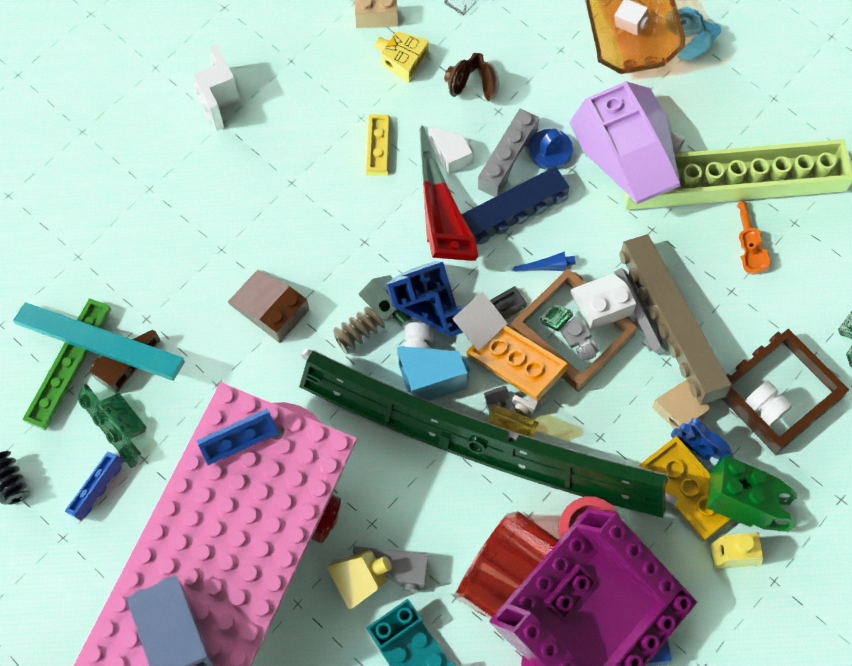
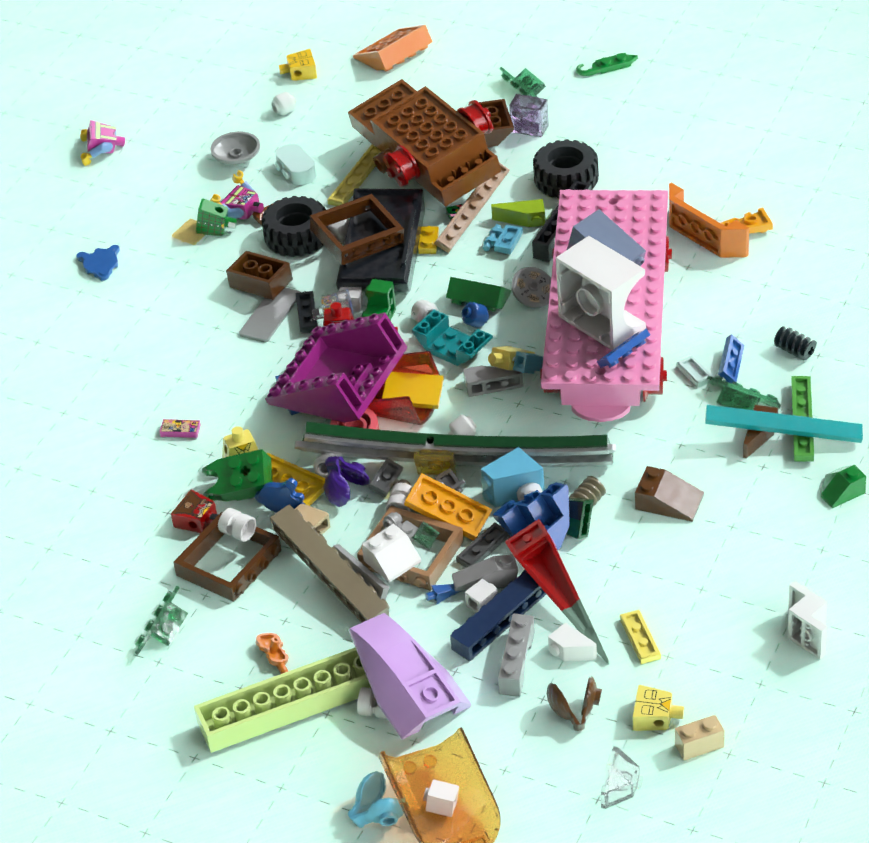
camera: 165 degrees right, 25 degrees down
white sticker [452,291,508,350] -> none
blue tile [529,128,573,169] -> none
none -> tile [160,419,201,438]
none -> torso [171,489,218,533]
none -> dark purple animal [324,457,370,507]
none -> dark grey plate [369,458,411,498]
none -> yellow tile [382,372,444,409]
none -> white wheel [385,483,413,512]
none -> white head [448,415,477,436]
none -> light grey slope [452,554,518,591]
none -> white brick [465,579,498,613]
none -> medium azure brick [513,351,543,374]
none -> white piece [556,236,646,350]
none -> light aqua tile [676,355,713,388]
none -> green slope [821,464,867,509]

